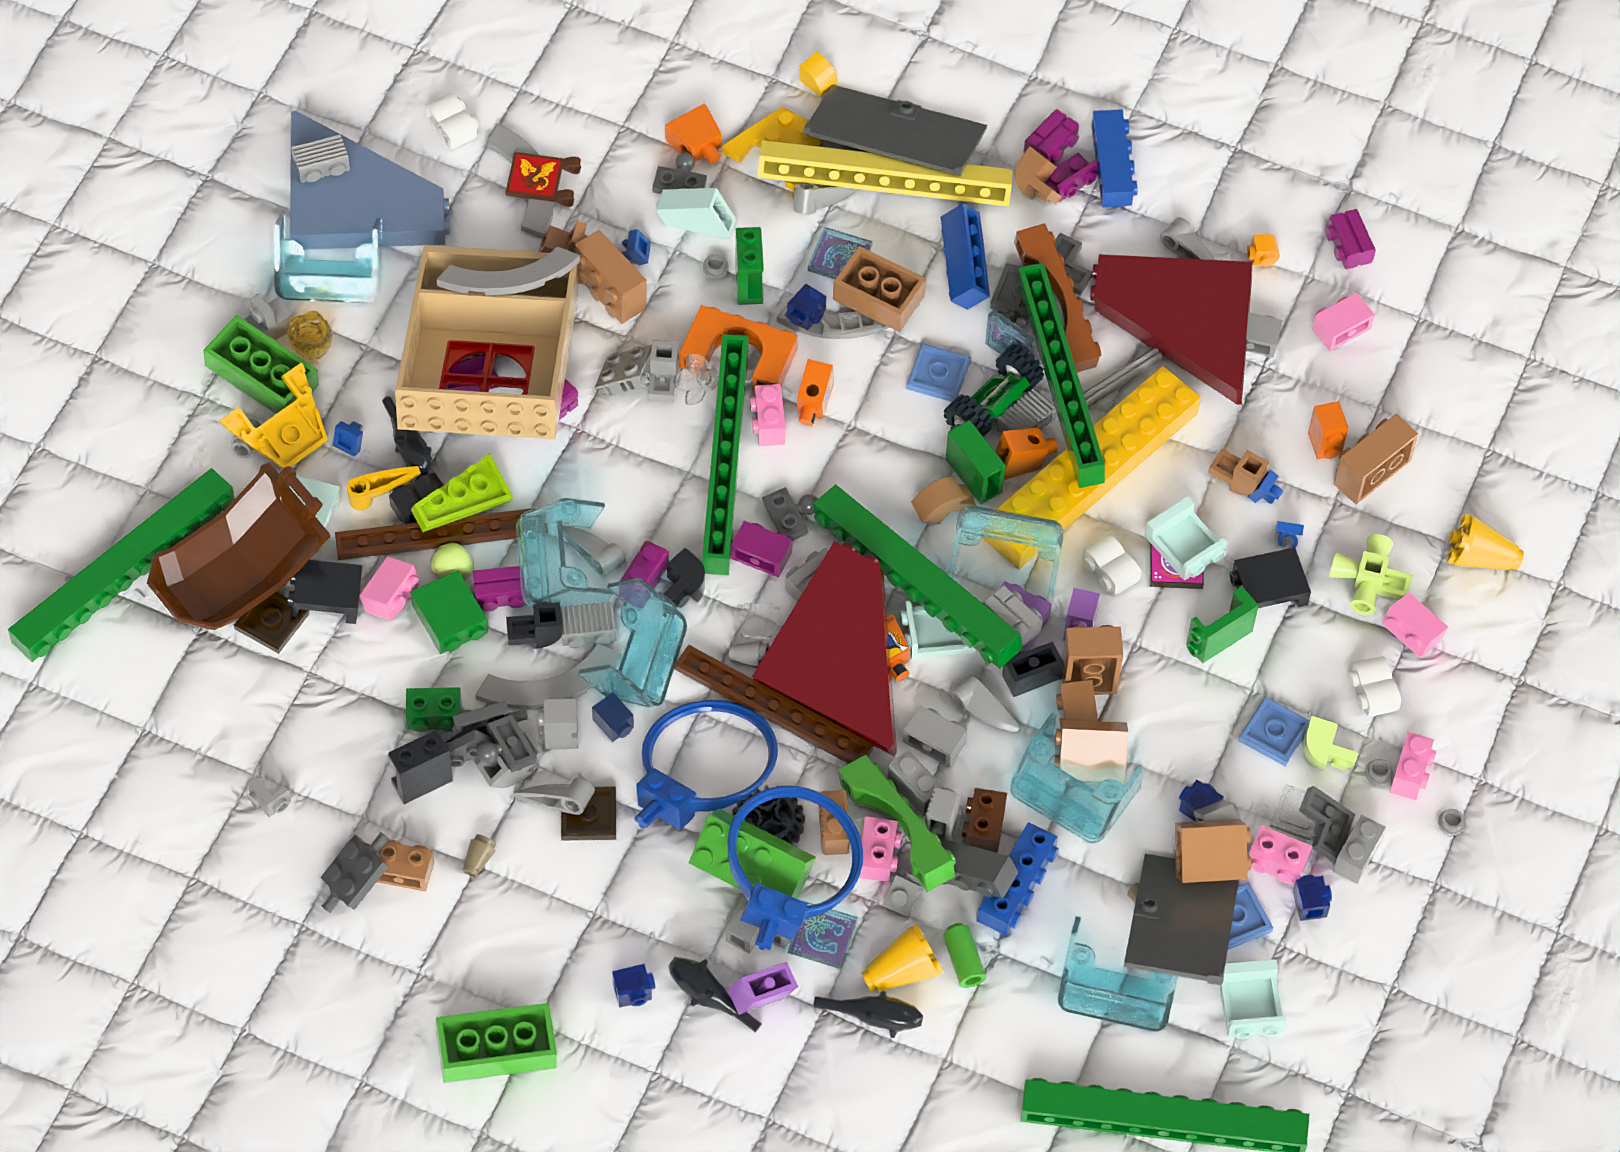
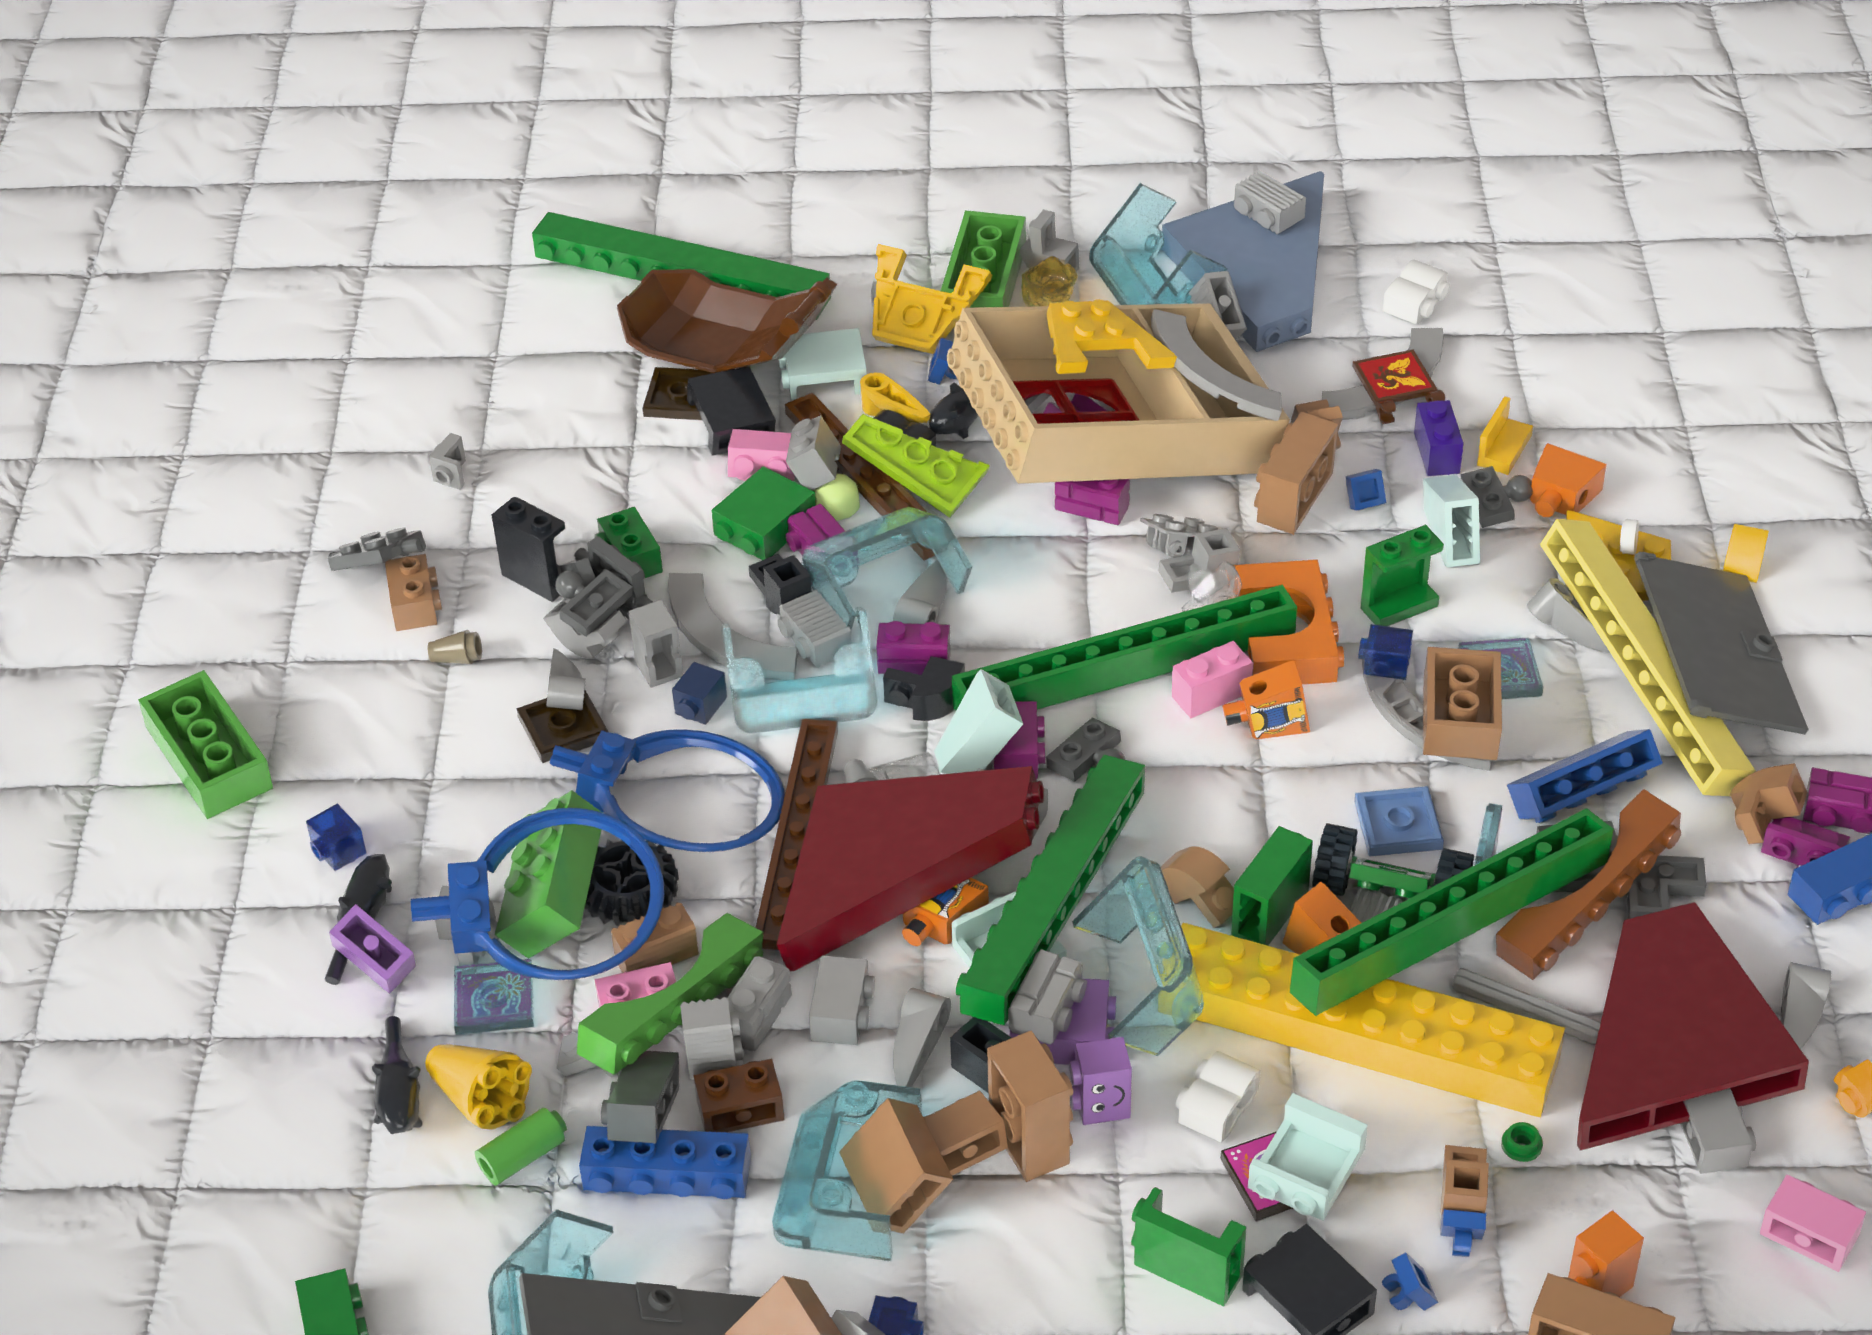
camera: 70 degrees right, 15 degrees down
none -> light grey brick [786,415,841,490]
none -> light aqua slope [934,669,1023,774]
none -> yellow wing [1047,299,1177,374]
none -> light grey brick [1188,271,1247,341]
none -> dark purple brick [1414,400,1464,476]
none -> yellow panel [1477,396,1533,475]
none -> green plate [1501,1122,1543,1162]
none -> white tile [1620,519,1639,555]

